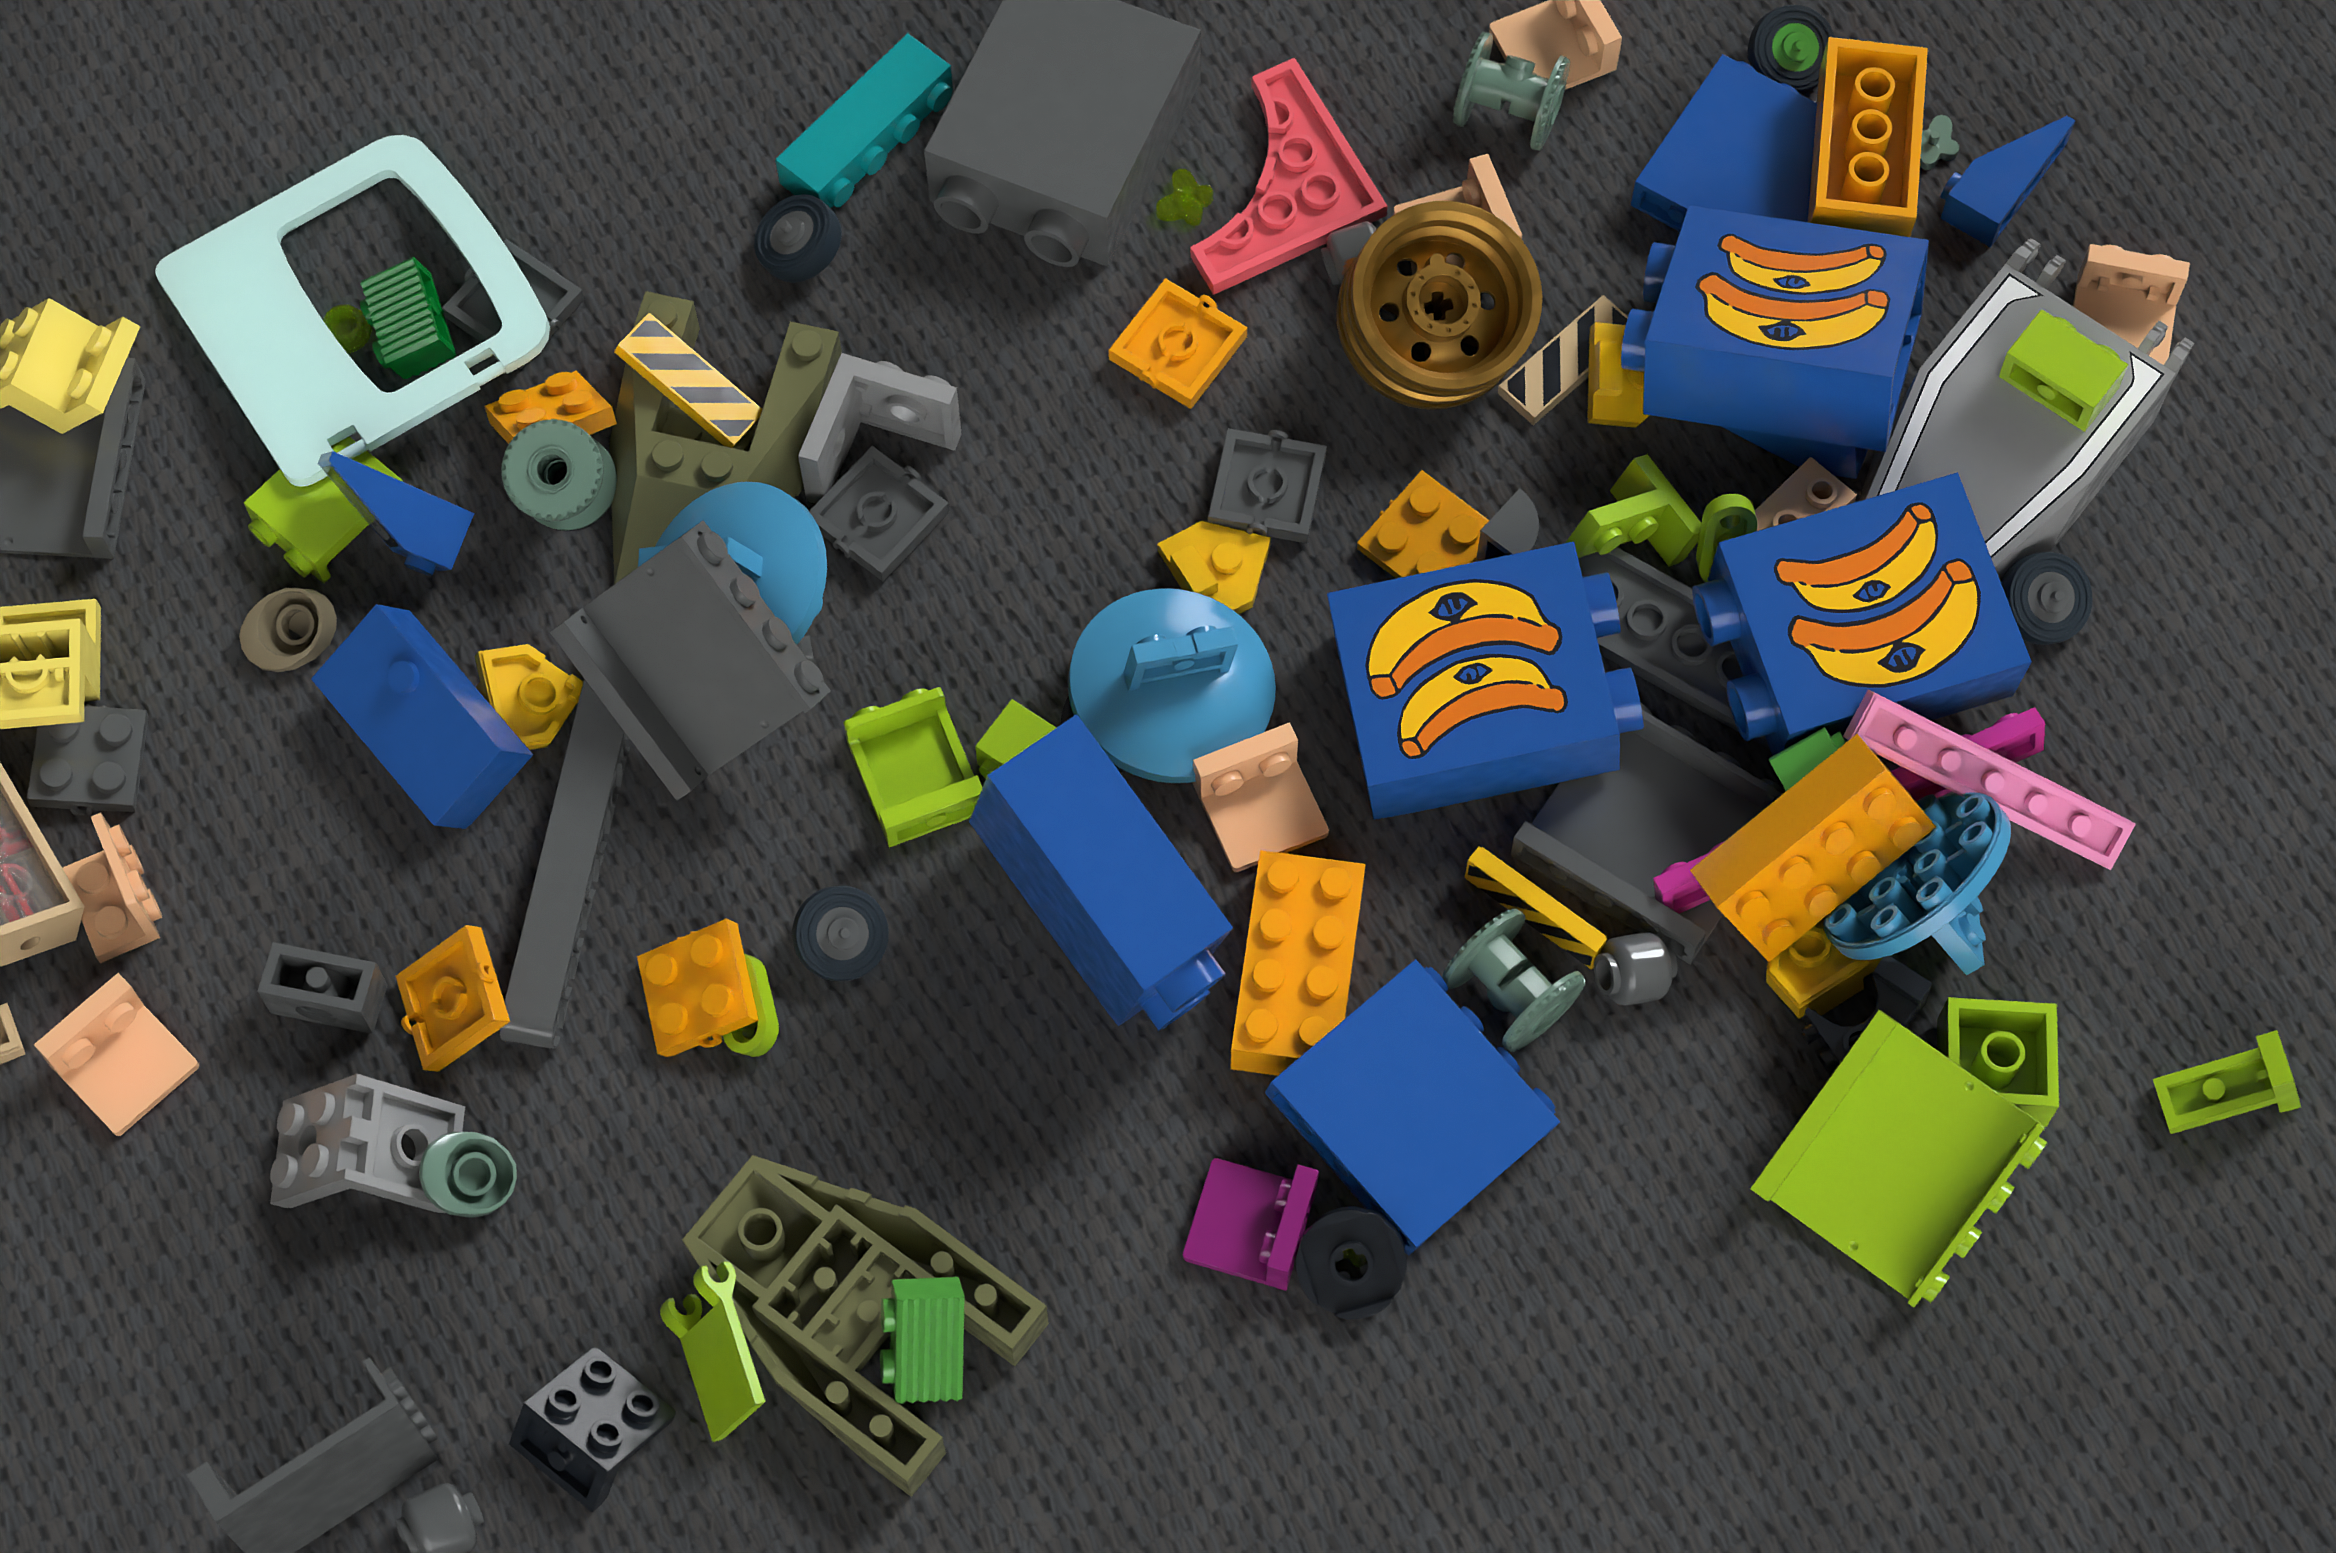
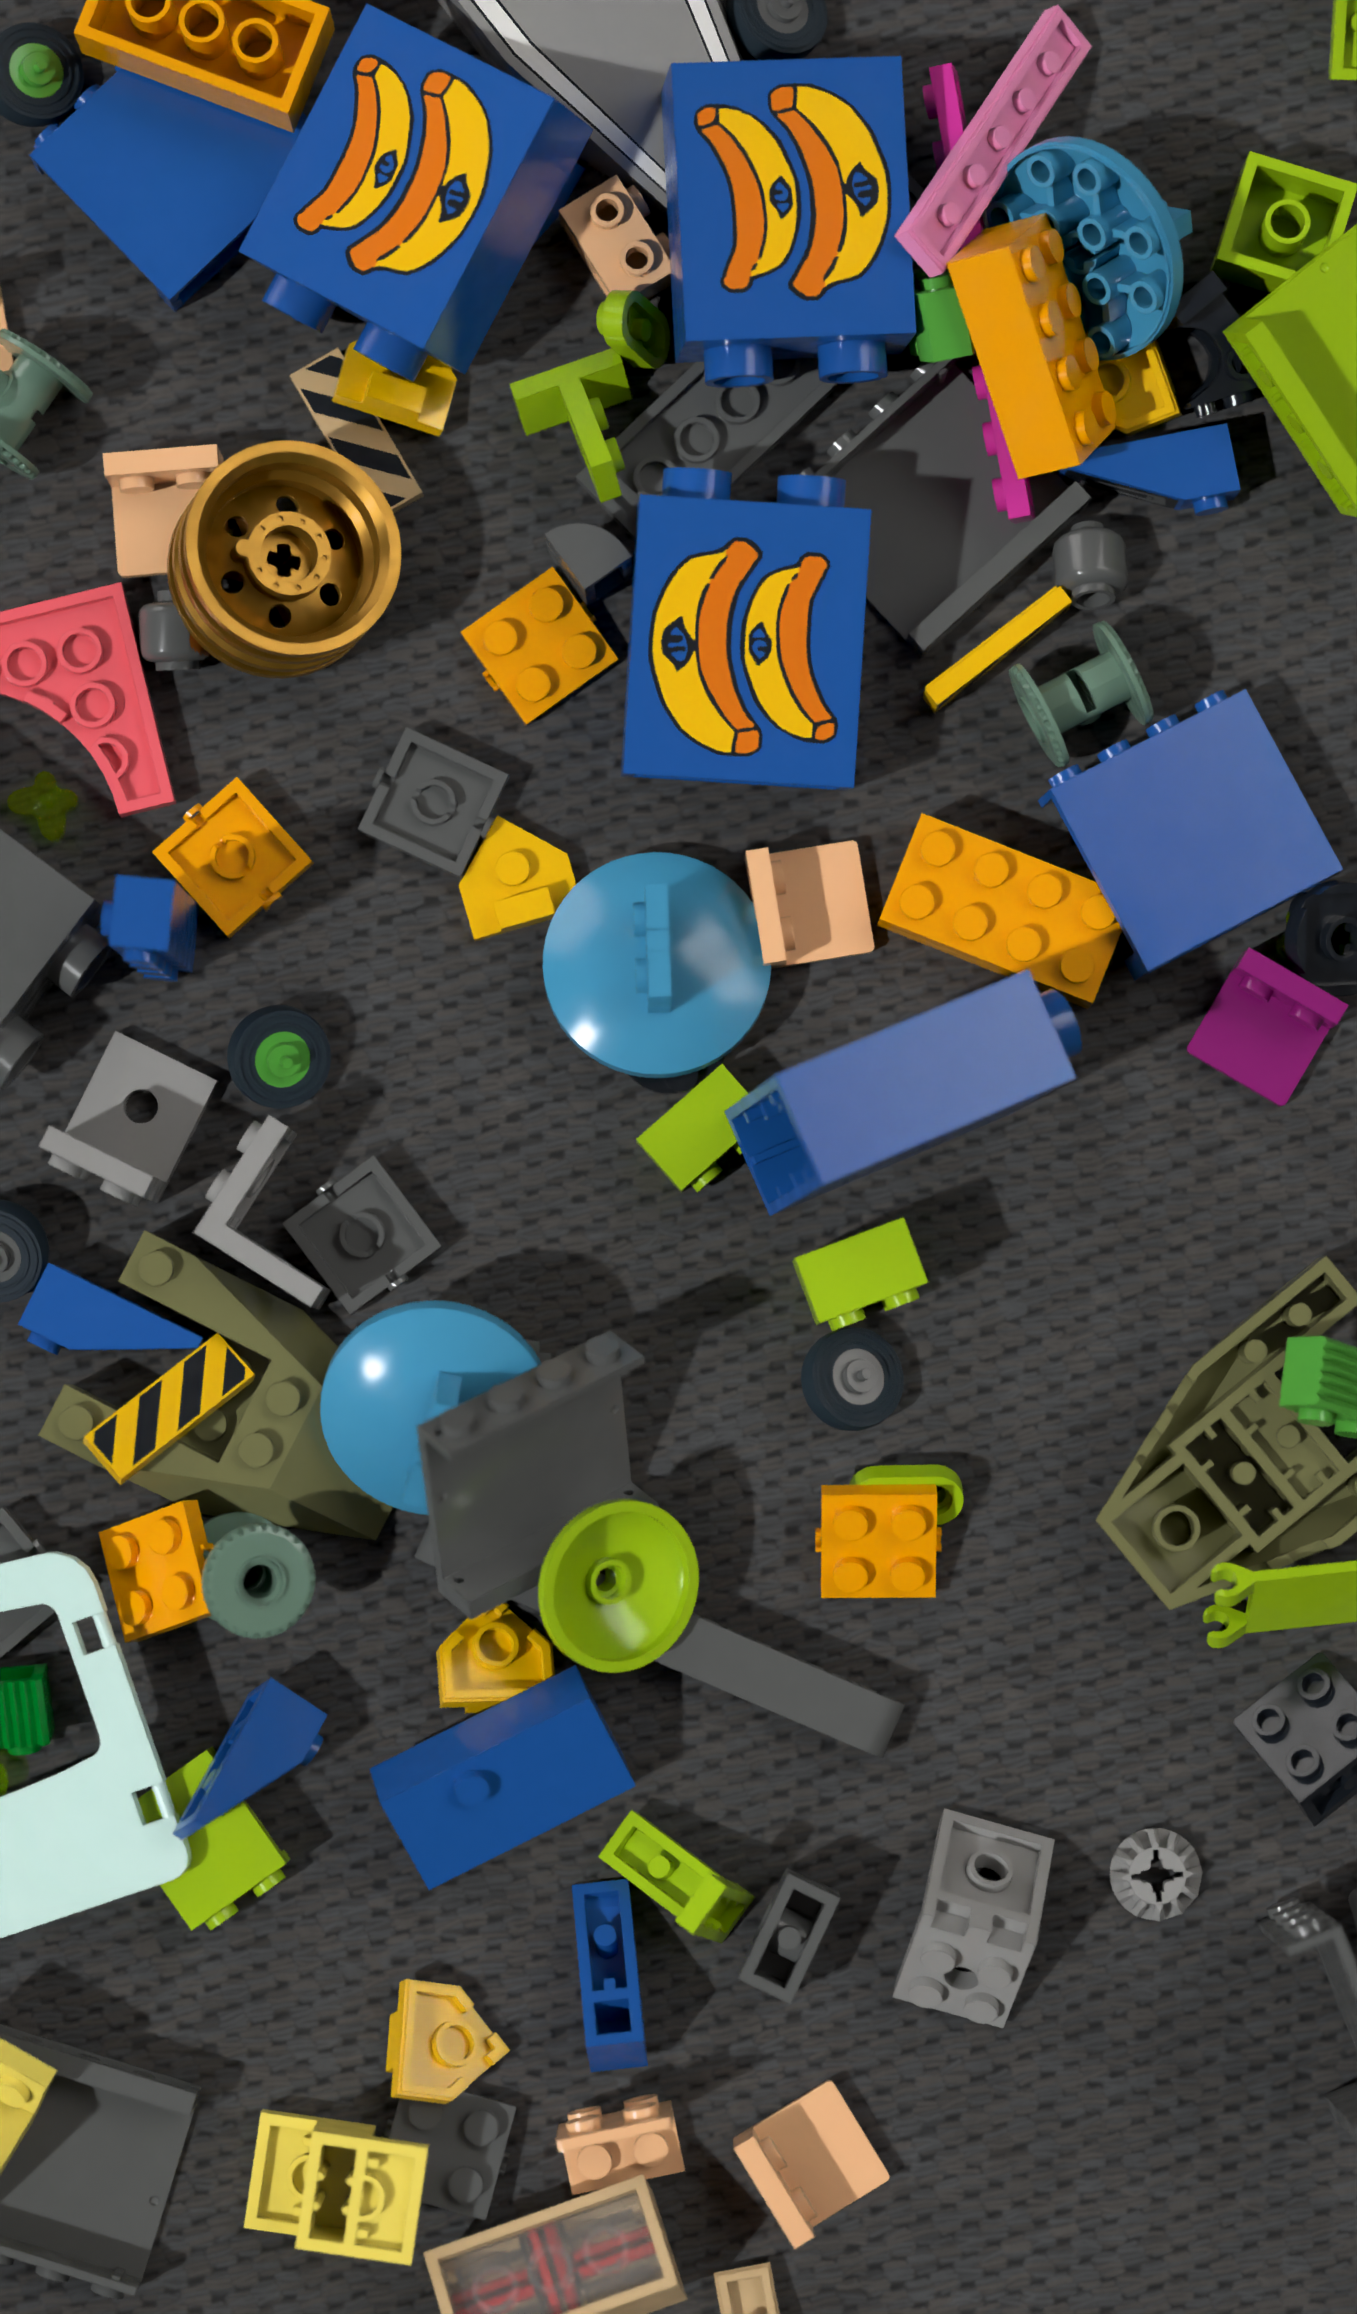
camera: 75 degrees left, 20 degrees up
dark tan hat [239,588,337,672] -> none
light orange plate [395,925,510,1072] -> none
sand green hat [419,1132,517,1218] -> none
lime panel [843,687,982,847] -> none
none -> blue slope [18,1262,208,1355]
none -> light grey bracket [39,1031,219,1207]
none -> blue brick [101,875,199,982]
none -> black wheel [227,1005,331,1109]
none -> yellow plate [386,1979,510,2104]
none -> lime dish [538,1499,699,1673]
none -> blue slope [572,1879,648,2072]
none -> lime bracket [598,1810,755,1944]
none -> lime brick [792,1217,928,1331]
none -> blue slope [1057,423,1241,516]
none -> light grey gear [1110,1828,1203,1921]

